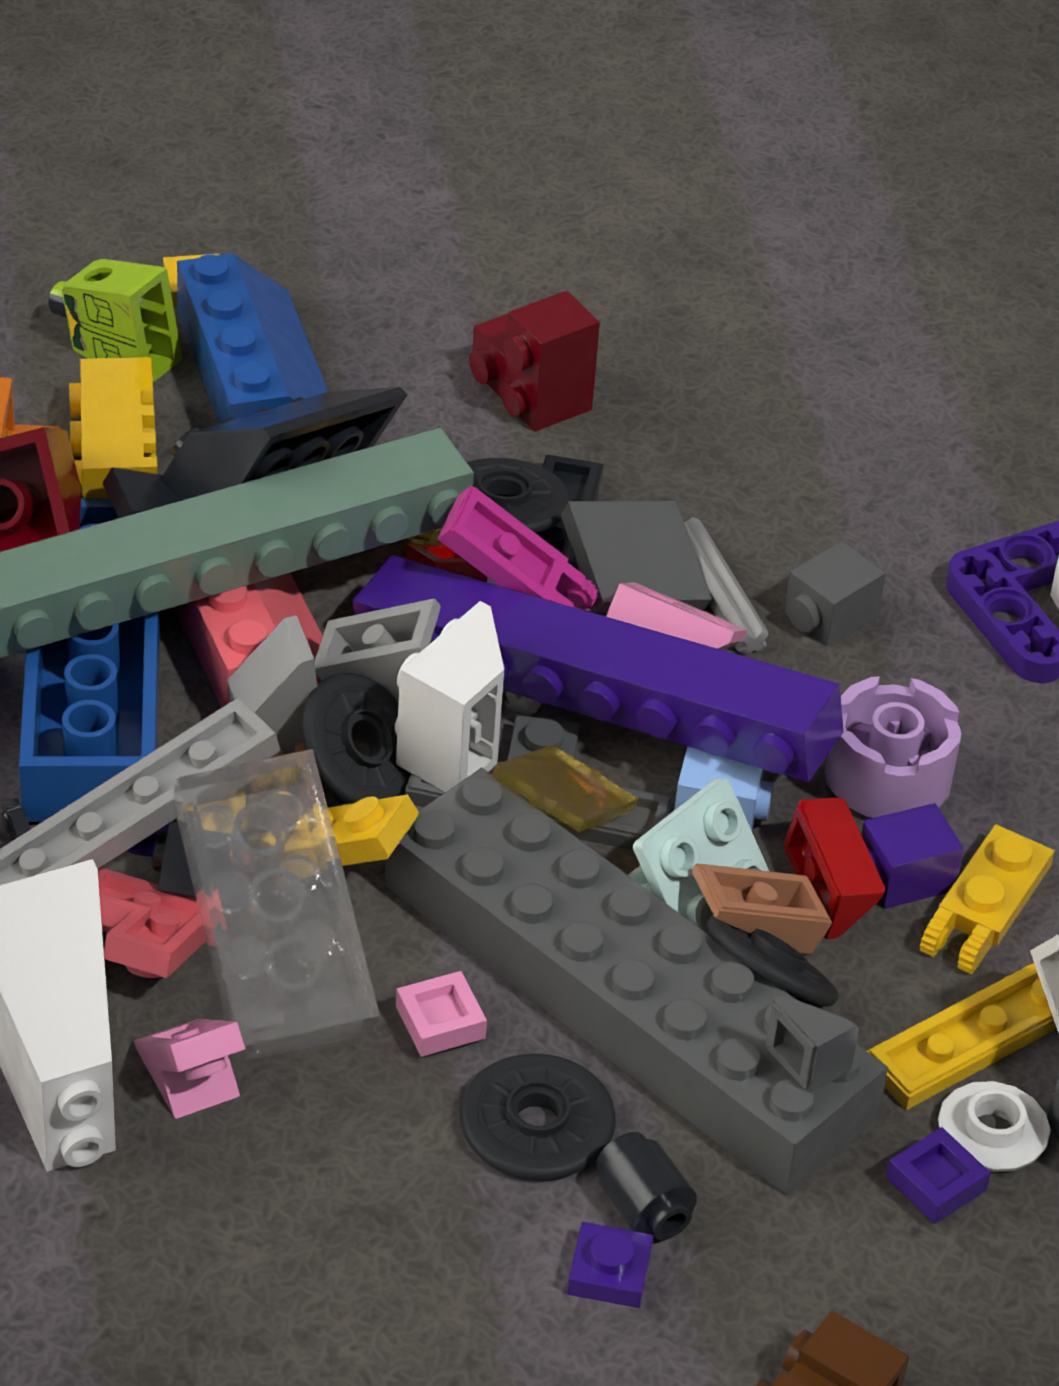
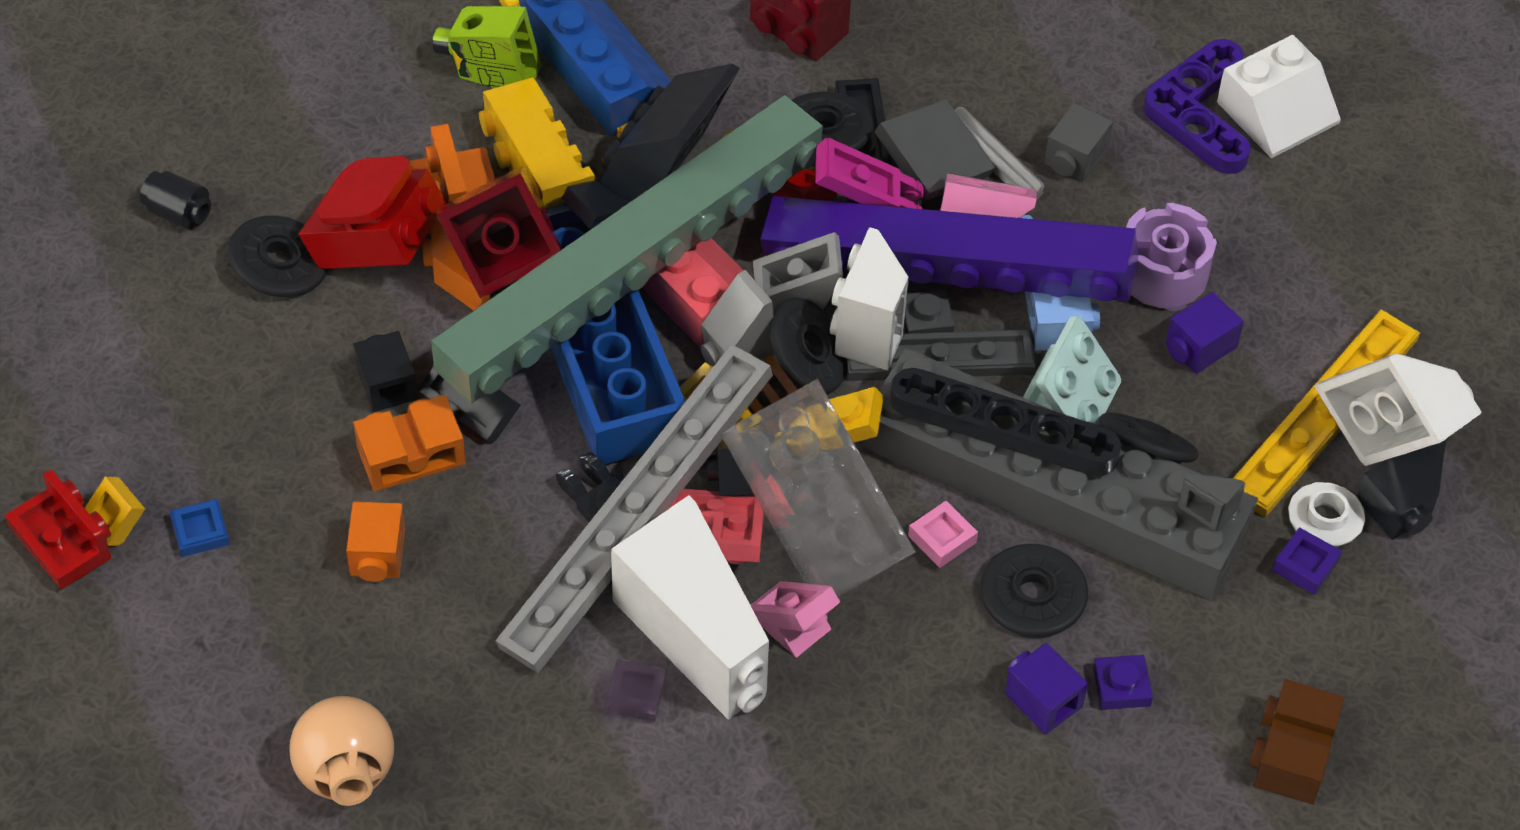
camera: 15 degrees left, 10 degrees up
clear yellow piece [491,745,638,832] -> none
black brick [596,1132,697,1240] -> none
nougat slope [692,864,832,955] -> none
red slope [783,797,885,940] -> none
yellow hinge [919,824,1055,975] -> none
none -> black beam [890,368,1121,476]
none -> dark purple brick [1005,642,1088,735]

